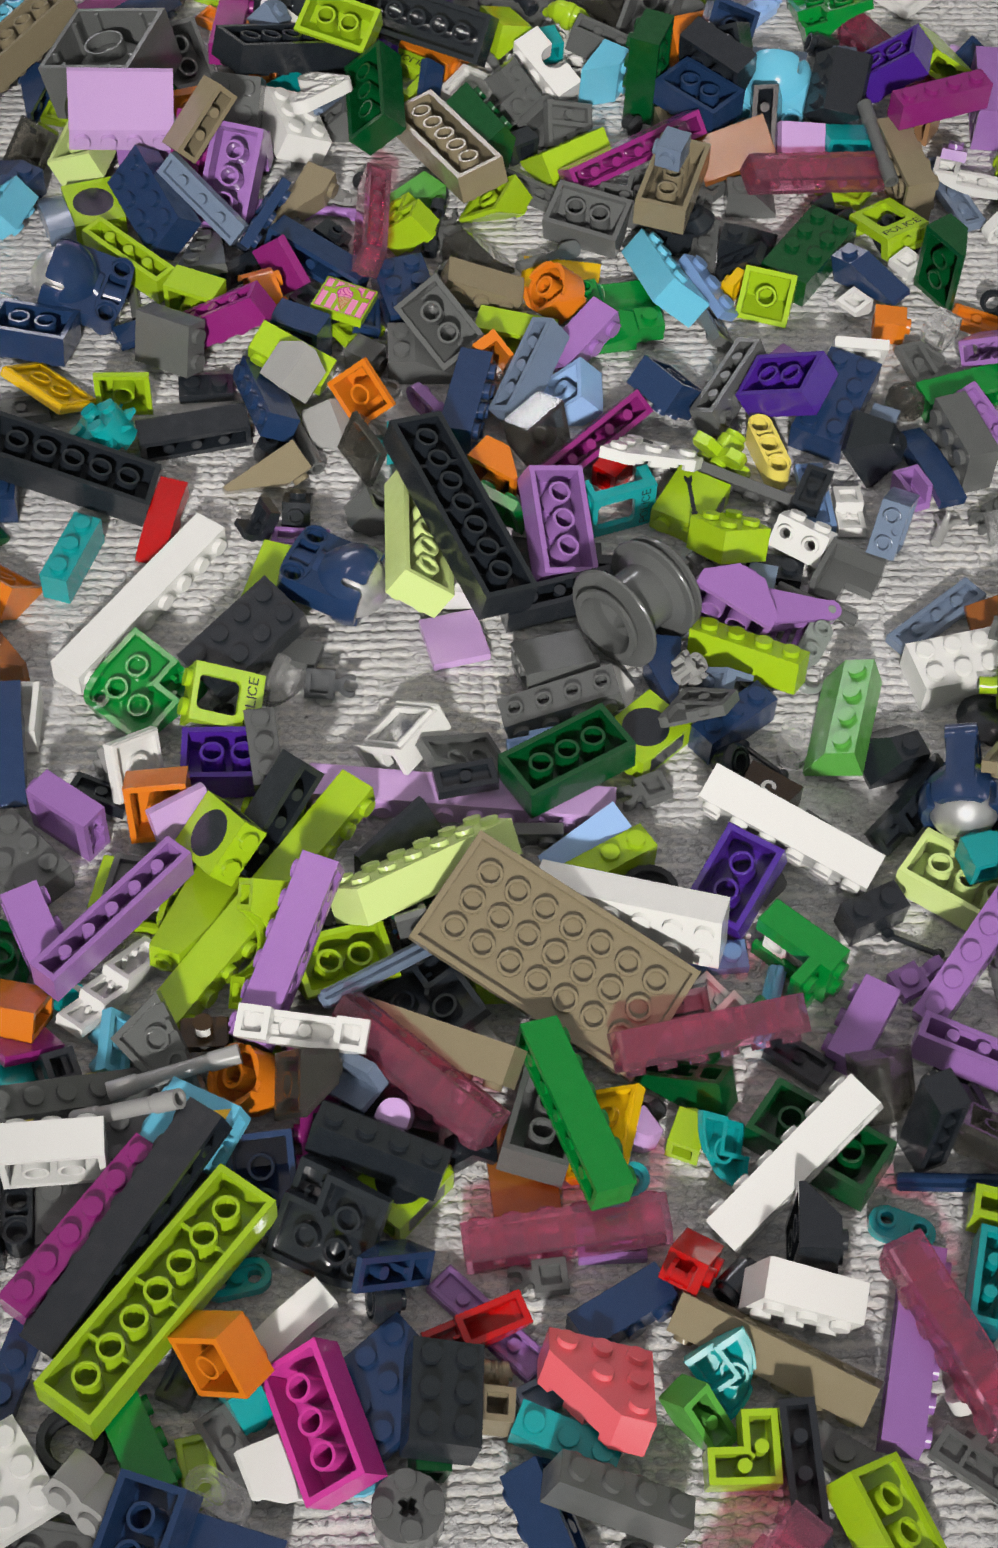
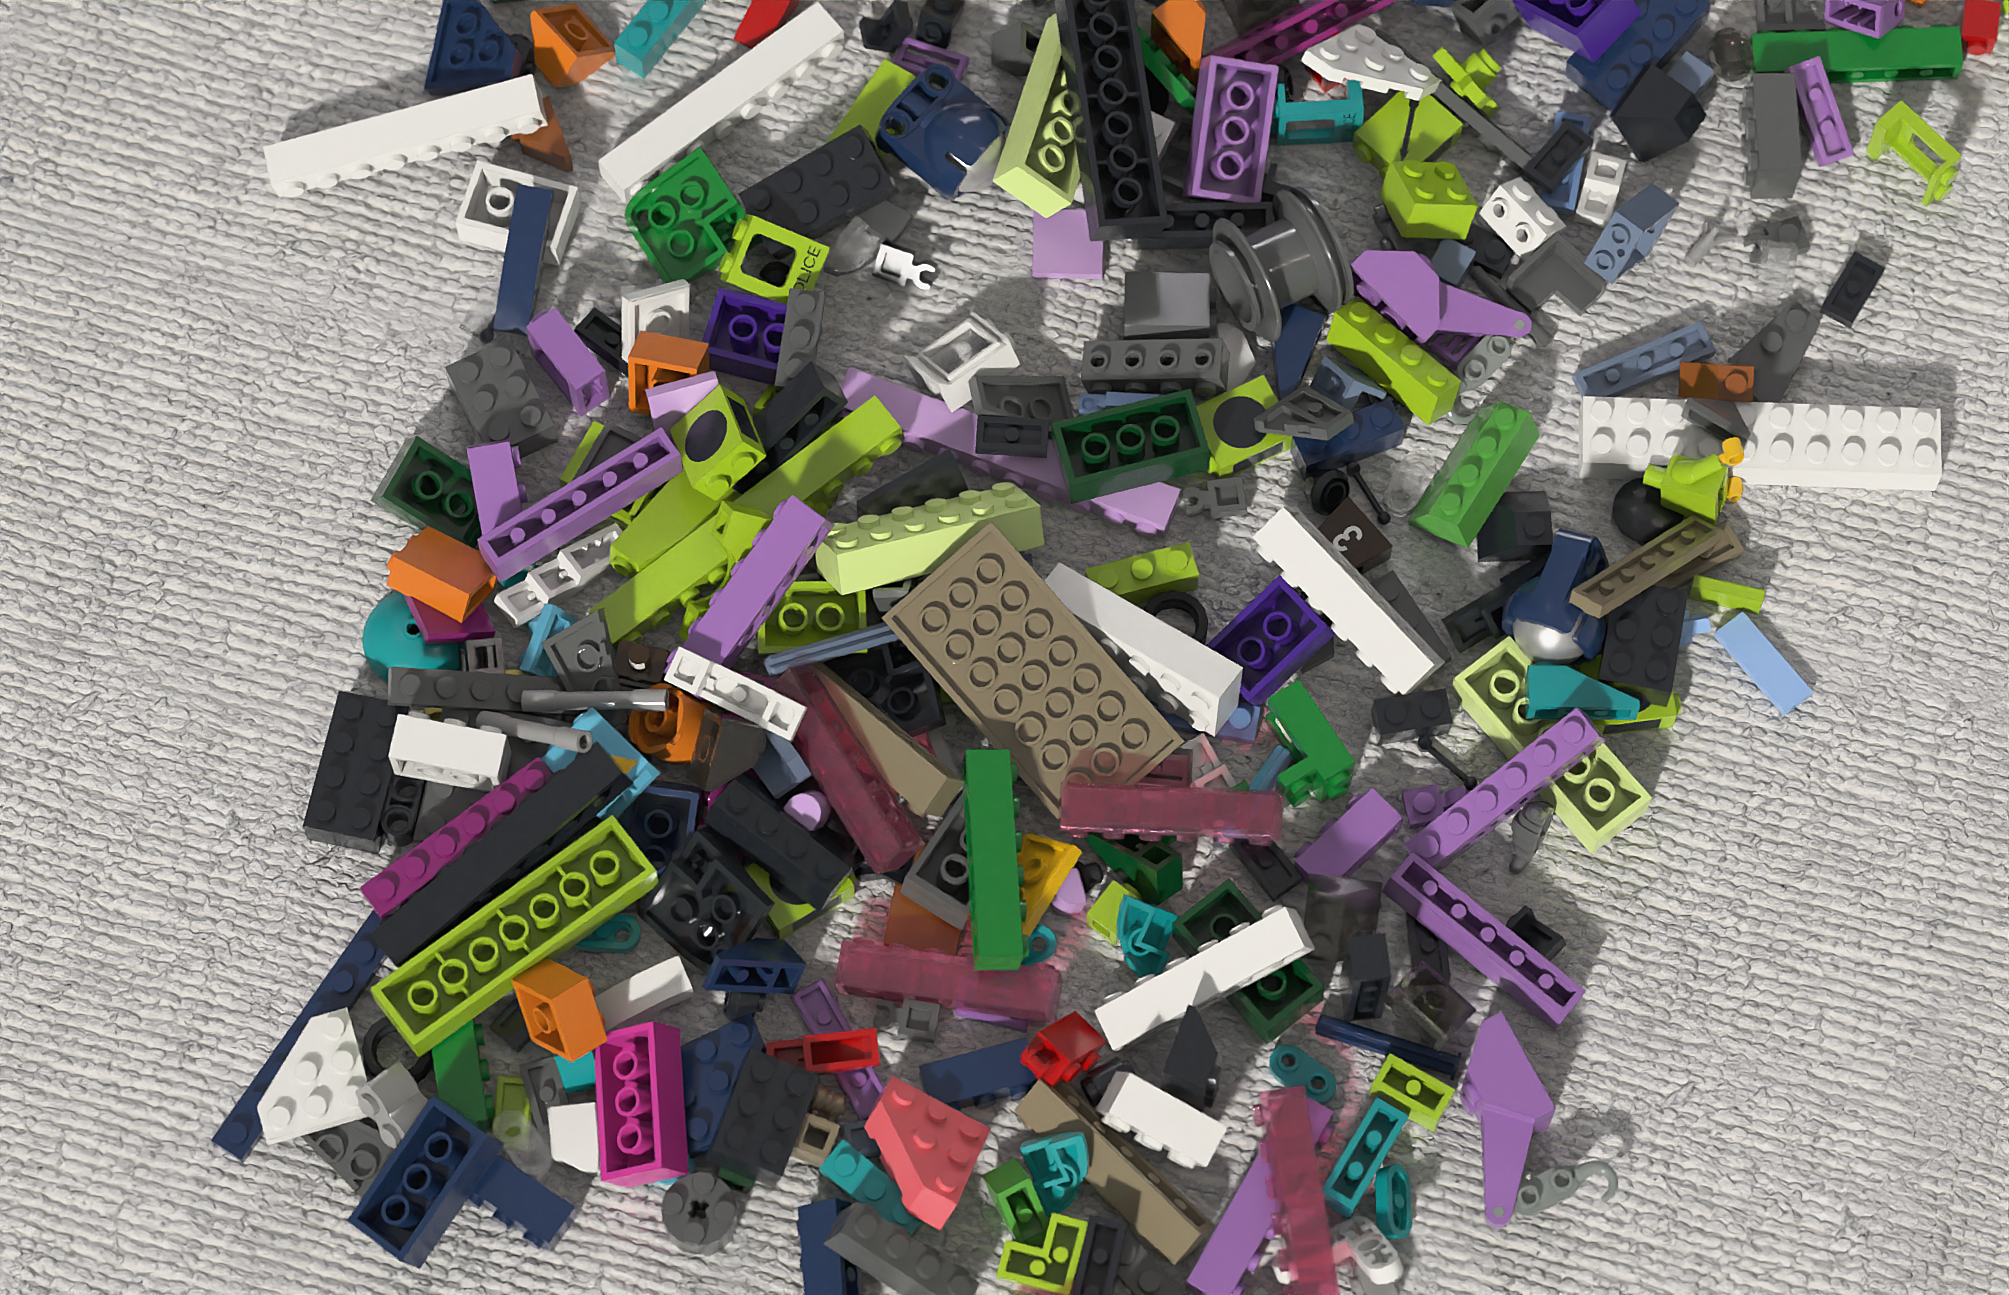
camera: 20 degrees right, 15 degrees up
dark grey plate [513,823,564,849] -> none
light blue tile [537,801,631,863] -> none
light grey gear [671,649,708,687] -> none
light yellow beam [745,414,792,490] -> none
medium lavender window [890,464,933,513] -> none
dark blue slope [900,428,967,509] -> none

